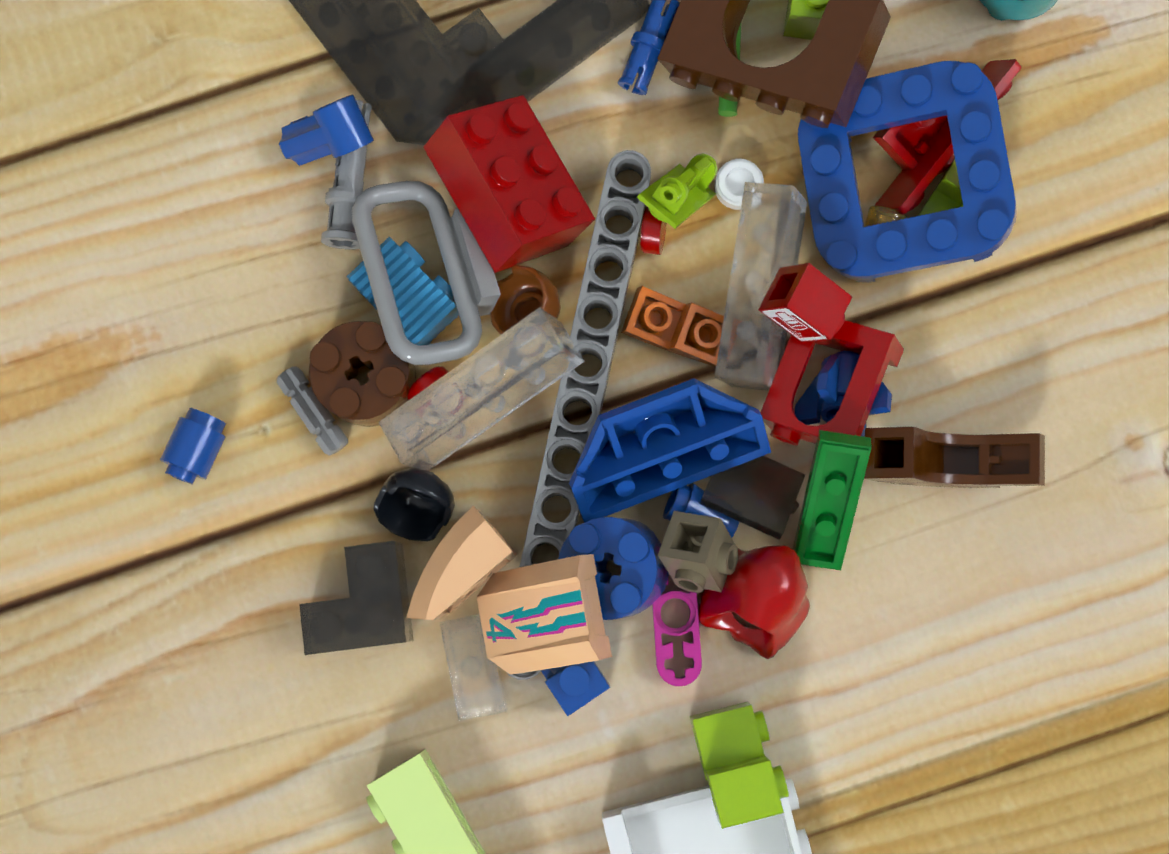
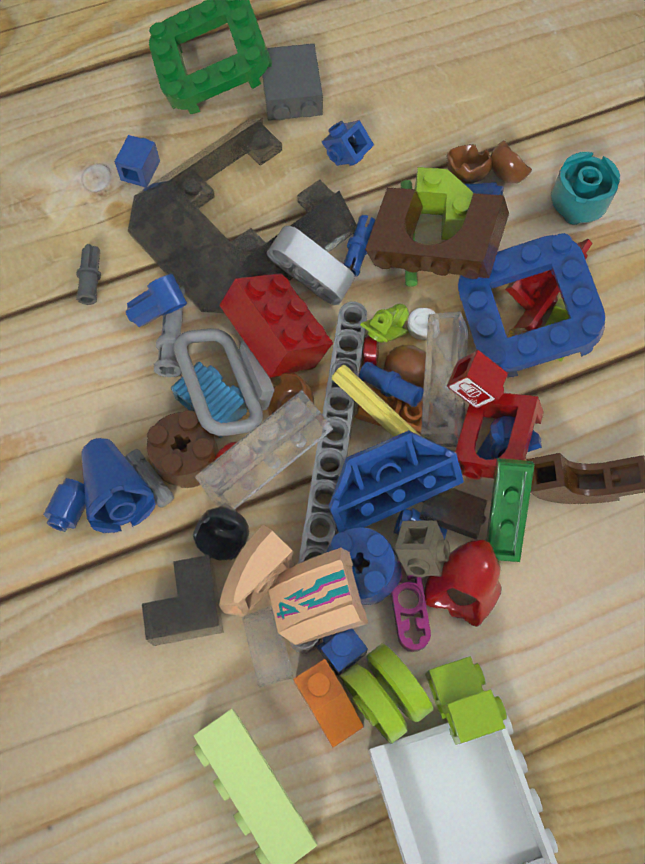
camera: 10 degrees left, 15 degrees down
none -> dark grey axle [76,244,101,305]
none -> blue cone [81,438,156,533]
none -> light grey beam [267,226,355,305]
none -> orange slope [293,659,364,748]
none -> light yellow axle [332,365,421,437]
none -> lime wheel [341,643,434,744]
none -> blue pin [359,362,424,407]
none -> dark orange hair [384,345,432,390]

